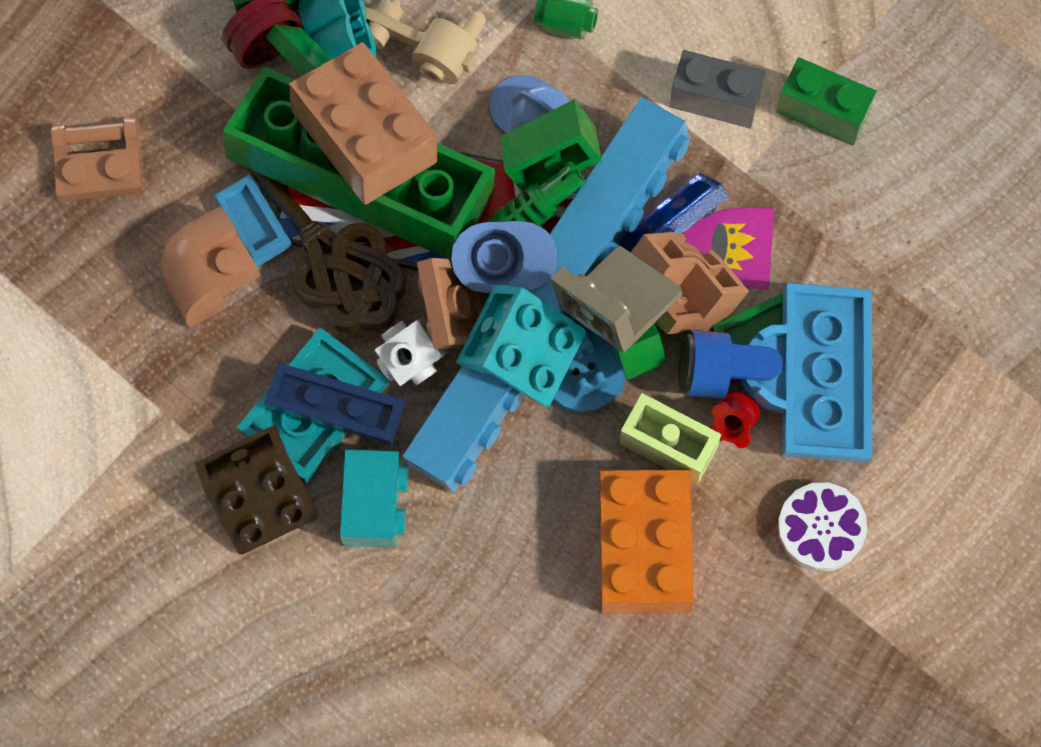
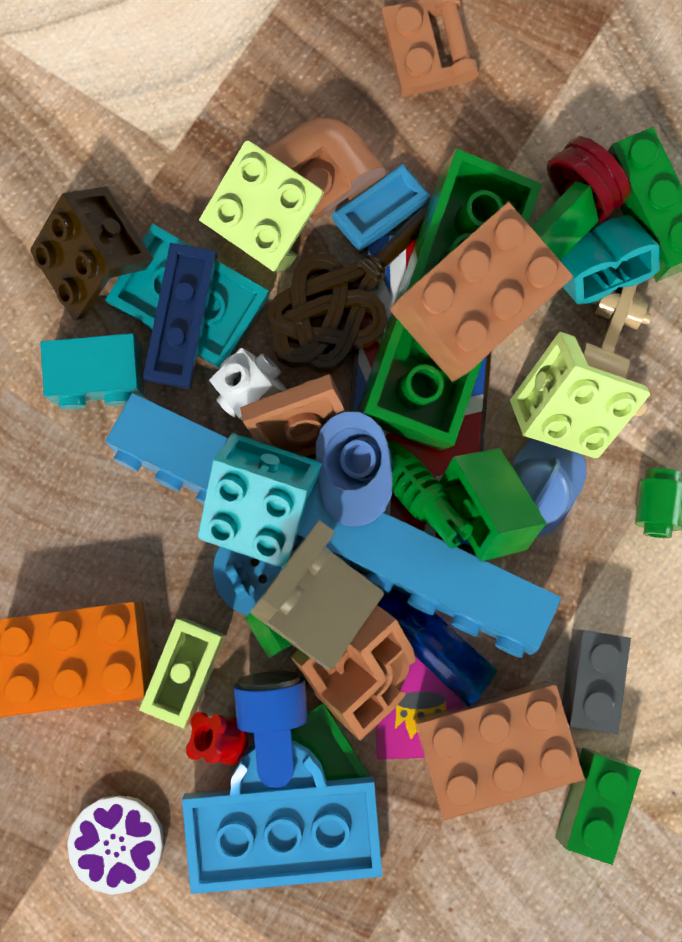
camera: 80 degrees right, 10 degrees up
none -> yellowish green bracket [199,141,324,272]
none -> nougat brick [413,681,585,820]
none -> yellowish green bracket [510,331,650,458]

